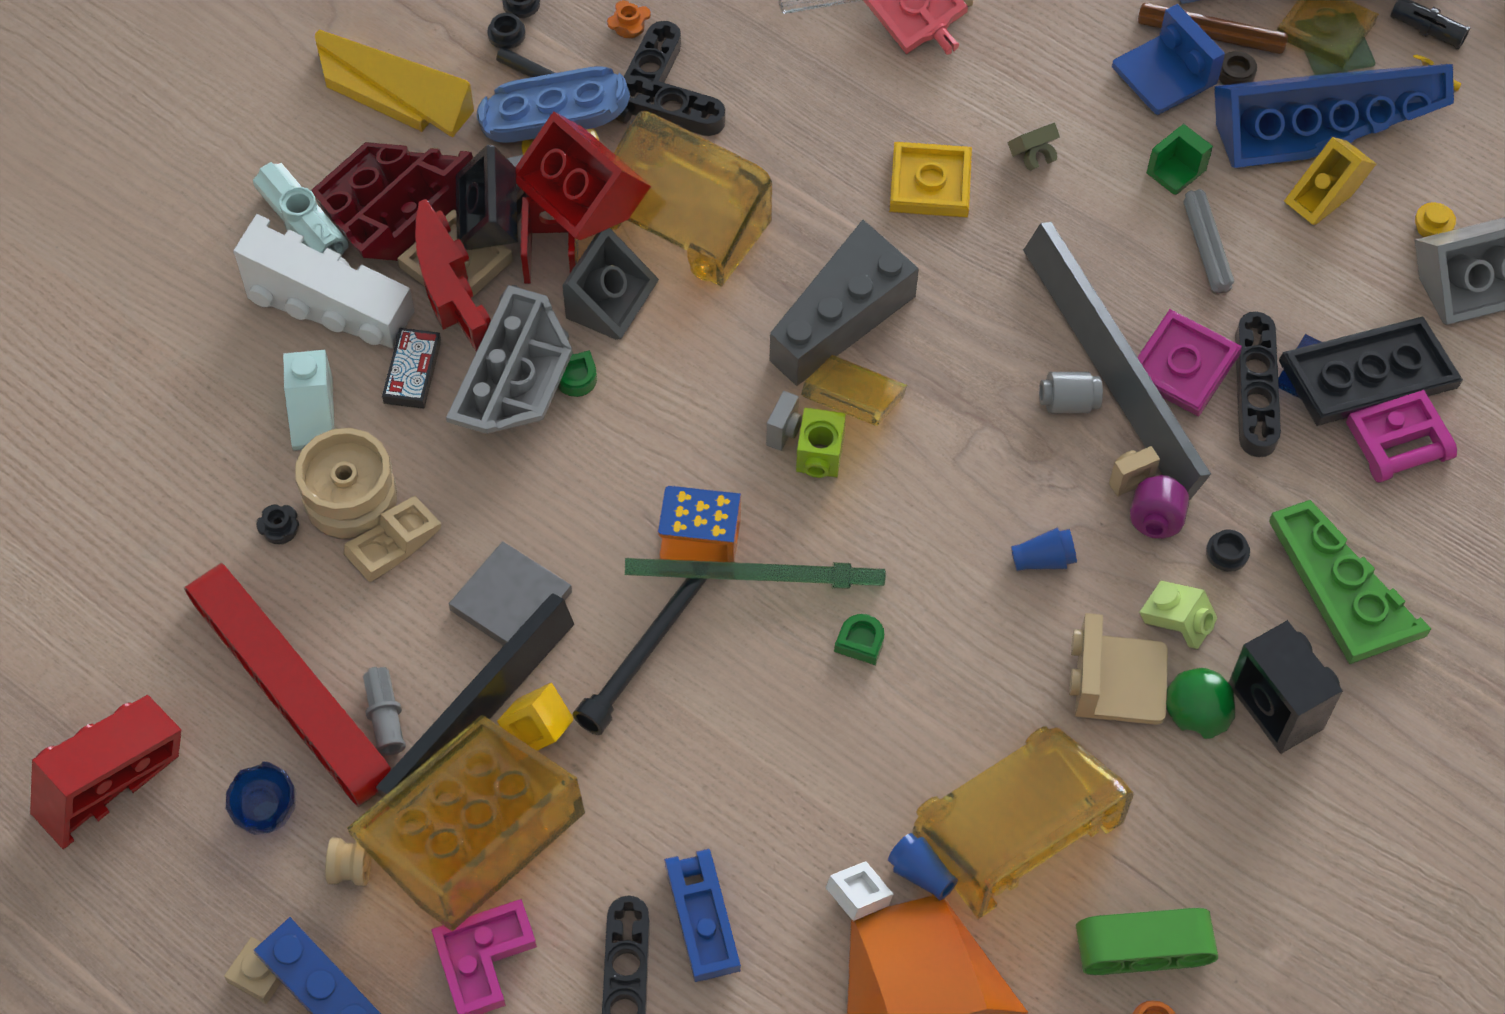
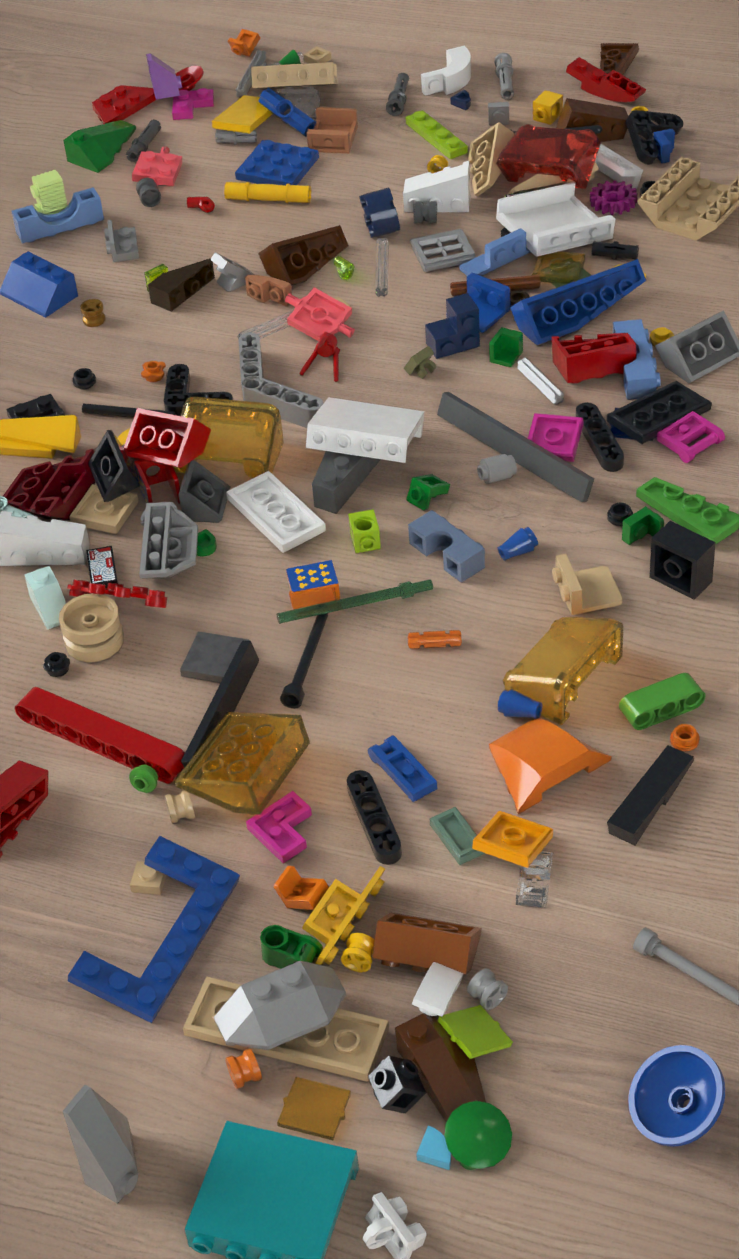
camera: 15 degrees left, 15 degrees down
clear blue hair [225,762,296,835] -> none
tan slope [344,496,441,582] -> none
light grey axle [363,667,406,756] -> none
red slope [415,199,491,352] -> none
medium blue tile [476,66,630,143] -> none
black plate [487,13,526,49] -> none
yellow panel [497,682,574,759] -> none
light grey plate [766,391,803,451] -> none
clear yellow tile [801,355,907,426] -> none
white plate [826,861,894,921] -> none
green tile [834,614,884,666] -> none
yellow tile [889,141,972,218] -> none
tan plate [1109,446,1160,497] -> none
magenta head [1130,475,1189,539] -> none
yellowish green bracket [1139,581,1217,649] -> none
green hair [1166,668,1235,739] -> none
yellow slope [1284,137,1376,225] -> none
none -> black plate [6,394,65,419]
none -> red plant [67,580,167,608]
none -> bright green plate [129,765,158,793]
none -> white plate [226,471,326,553]
none -> light grey beam [238,332,323,428]
none -> red plant [299,332,340,382]
none -> white panel [306,397,425,463]
none -> green bracket [406,474,450,510]
none -> sand blue arch [408,510,485,583]
none -> orange axle [408,630,462,649]
none -> dark blue brick [425,293,480,359]
none -> red wedge [551,333,636,383]
none -> medium blue arch [613,319,661,400]
none -> green bracket [622,506,664,545]

